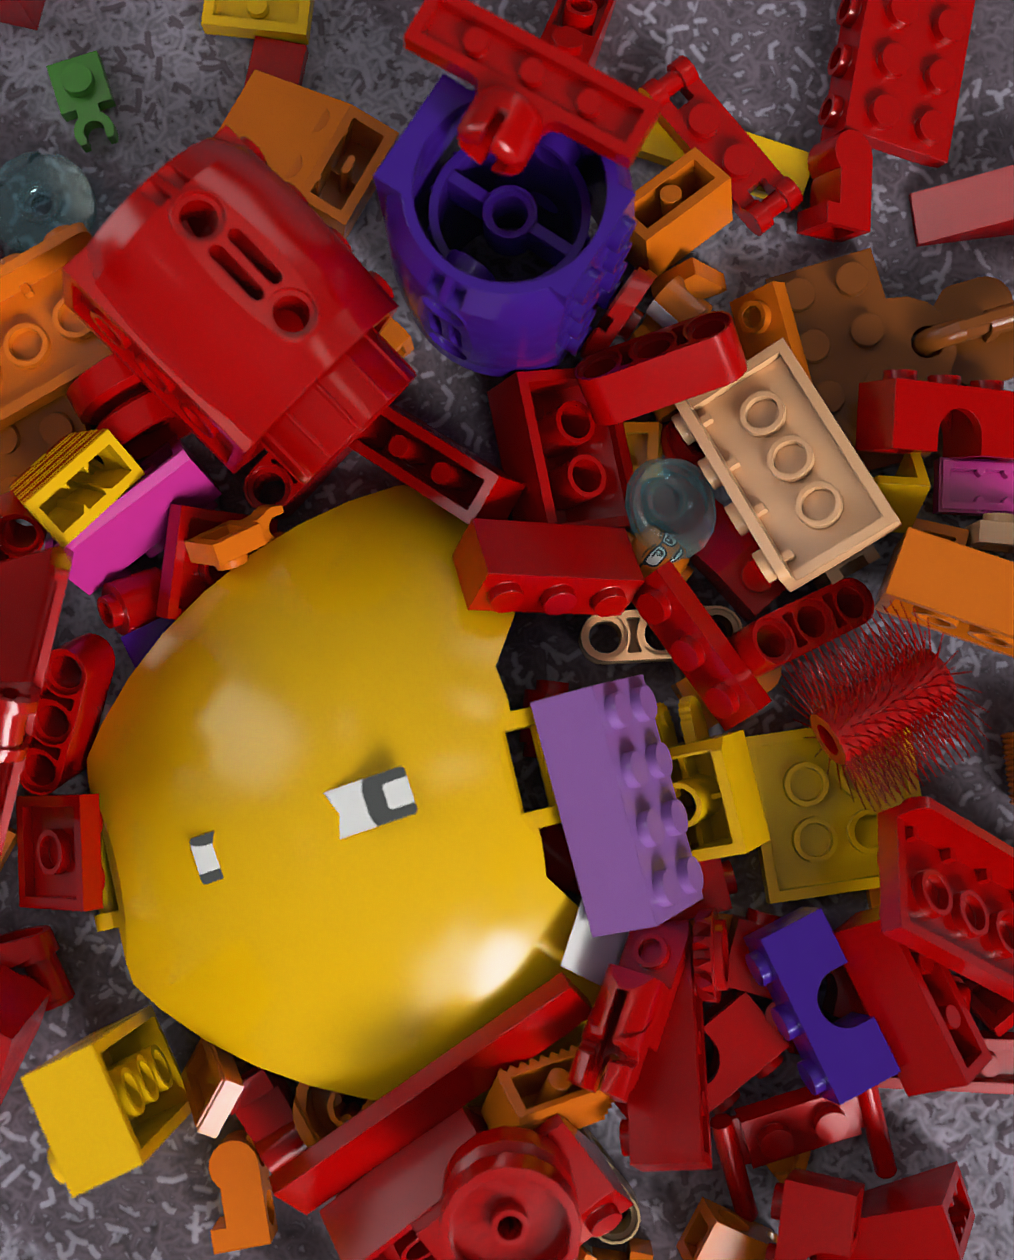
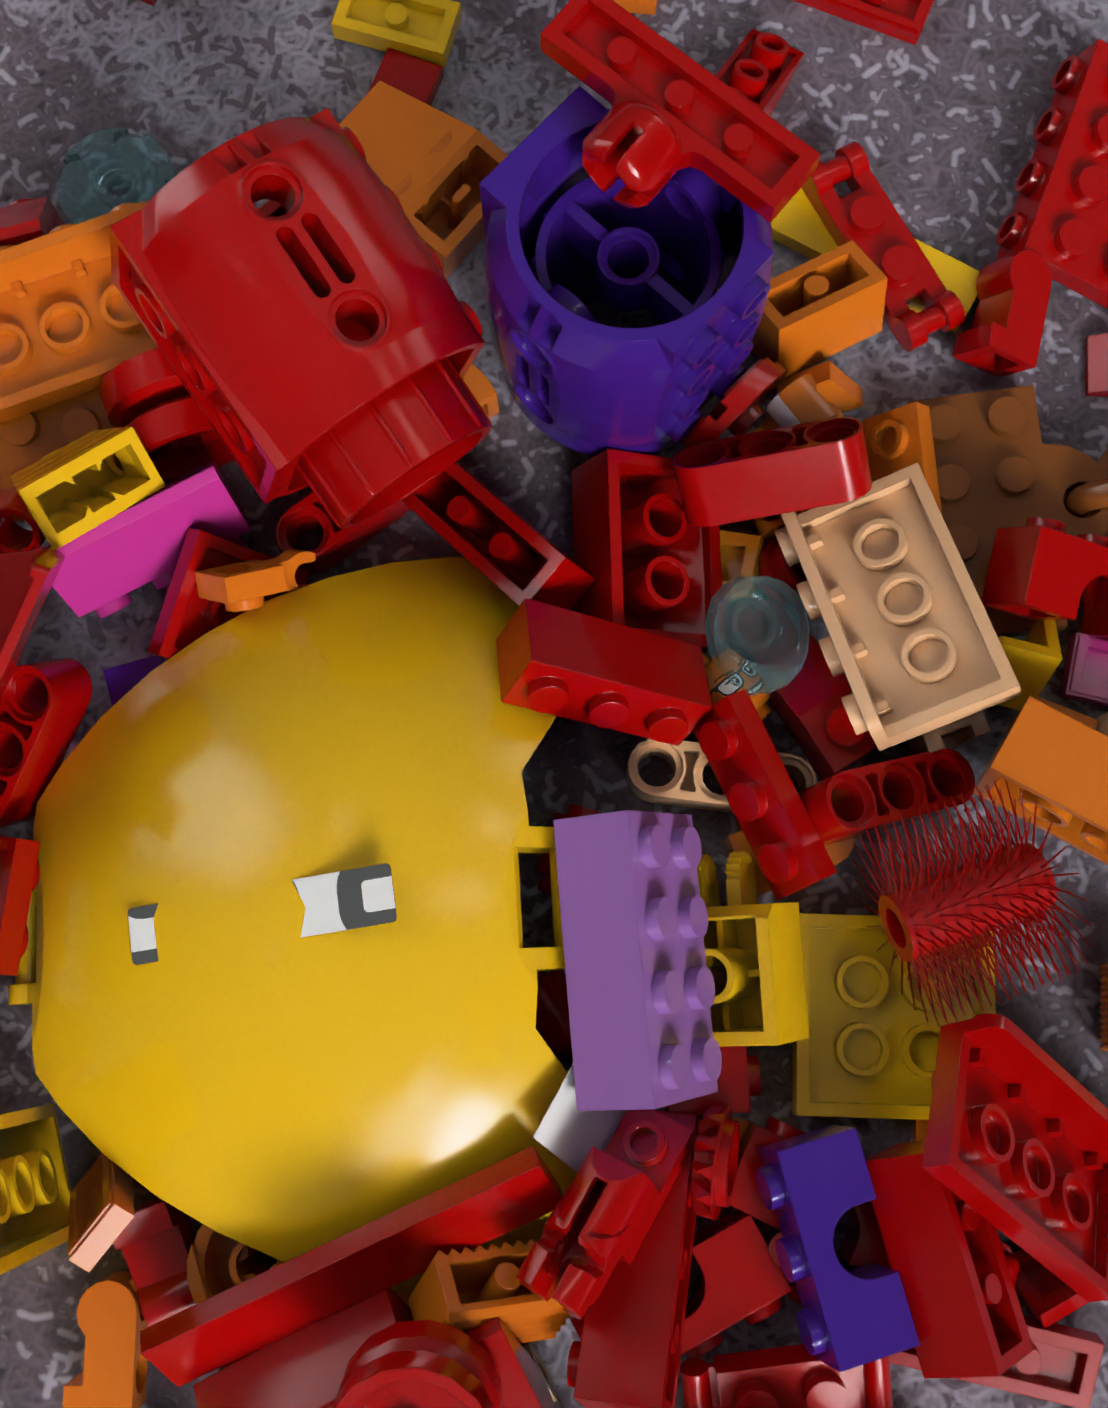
camera: 10 degrees right, 5 degrees down
bright green plate [46,50,119,153] -> none
red brick [97,567,162,636] -> none

